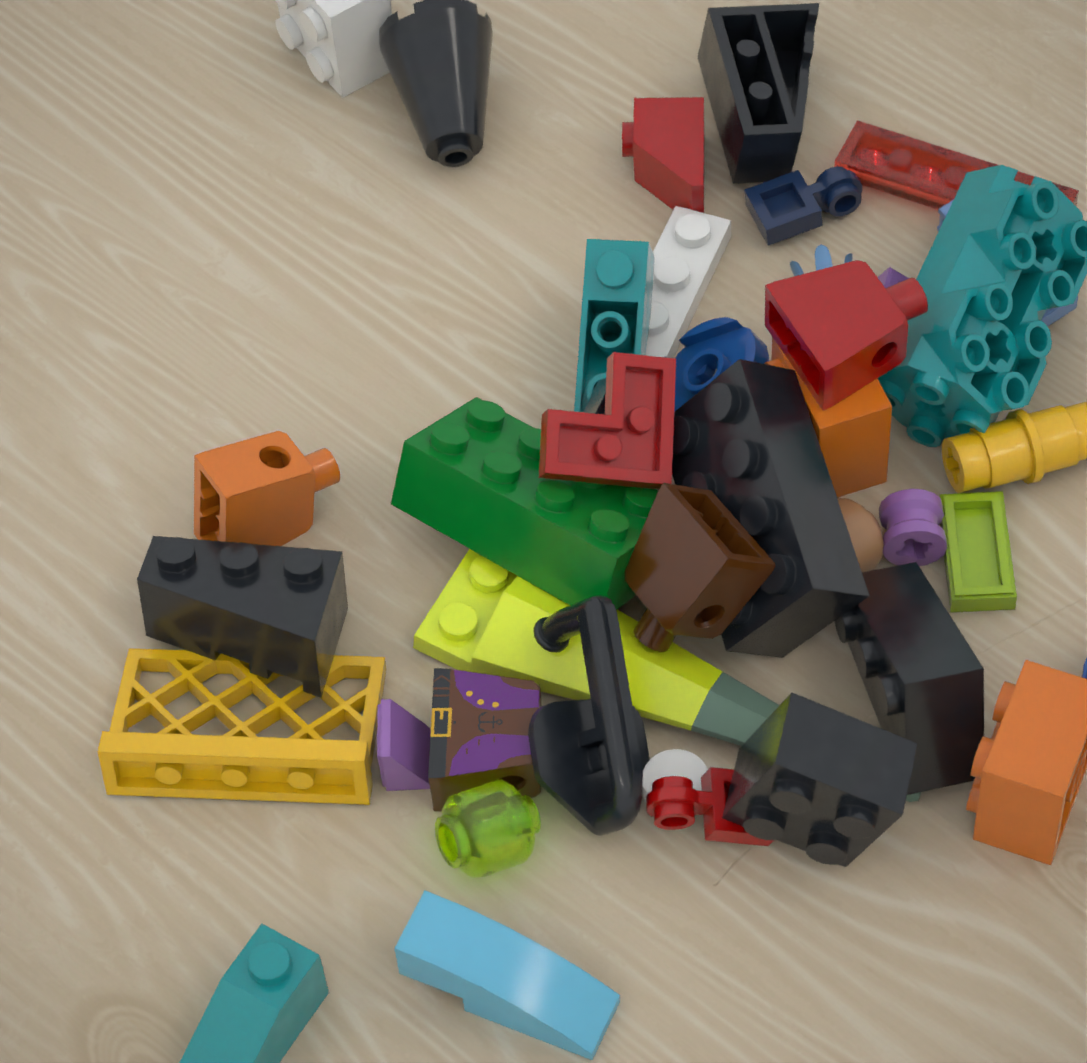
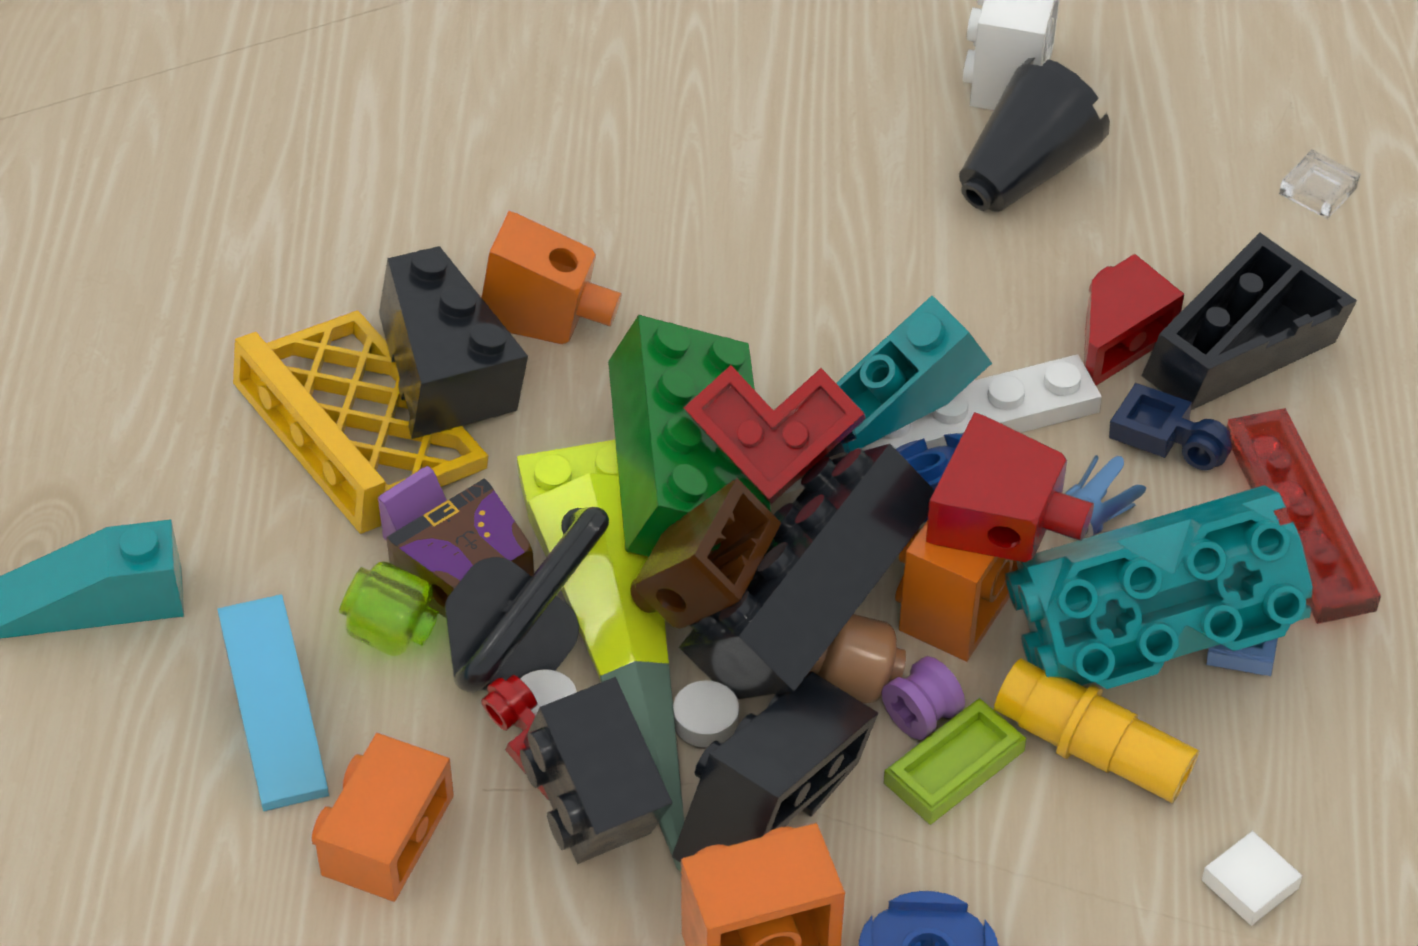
camera: 45 degrees right, 5 degrees down
none -> orange brick [312,732,454,902]
none -> white tile [673,681,739,748]

